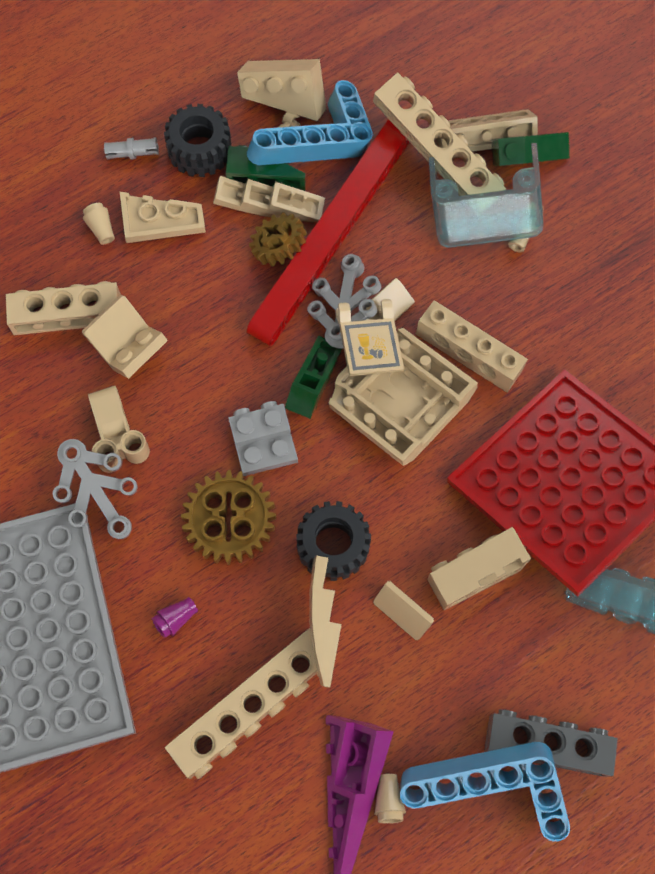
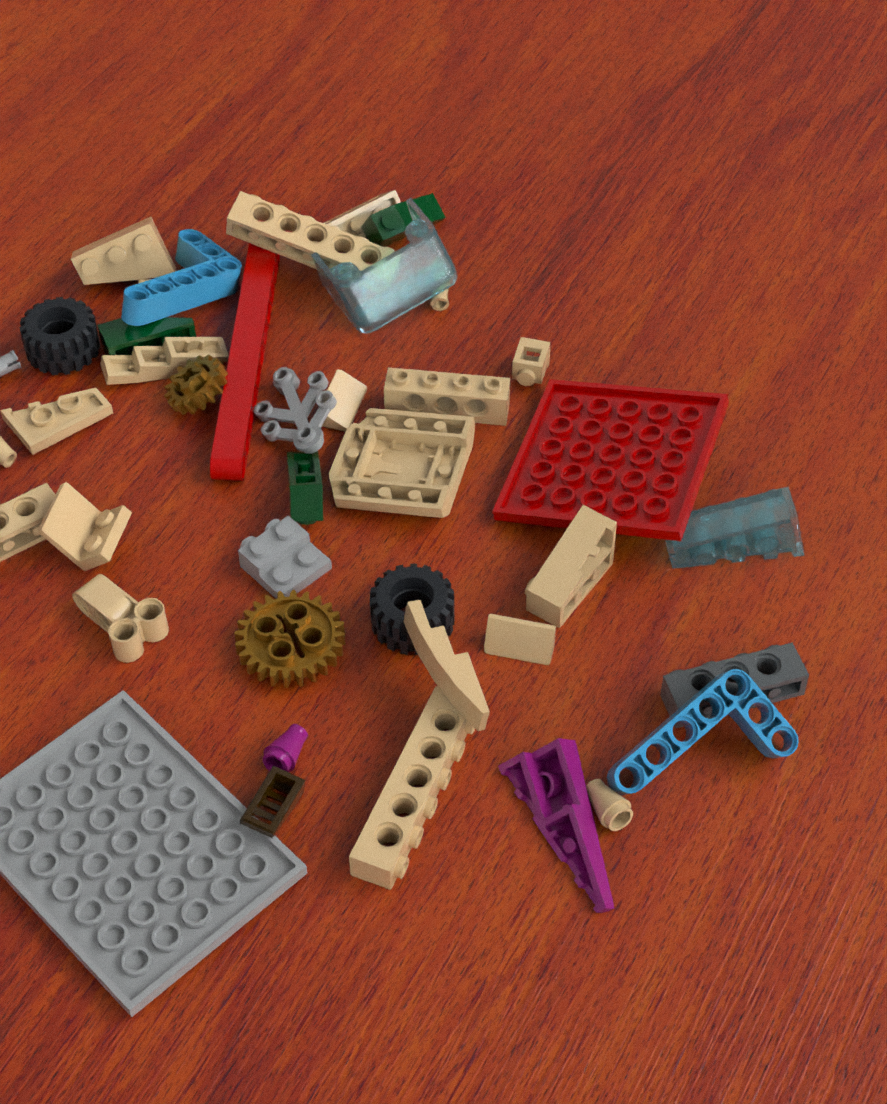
camera: 25 degrees left, 20 degrees down
light grey plant [53,439,138,539] -> none
tan flag [335,299,404,376] -> none
none -> dark brown slope [240,766,306,838]
none -> tan brick [512,337,550,386]

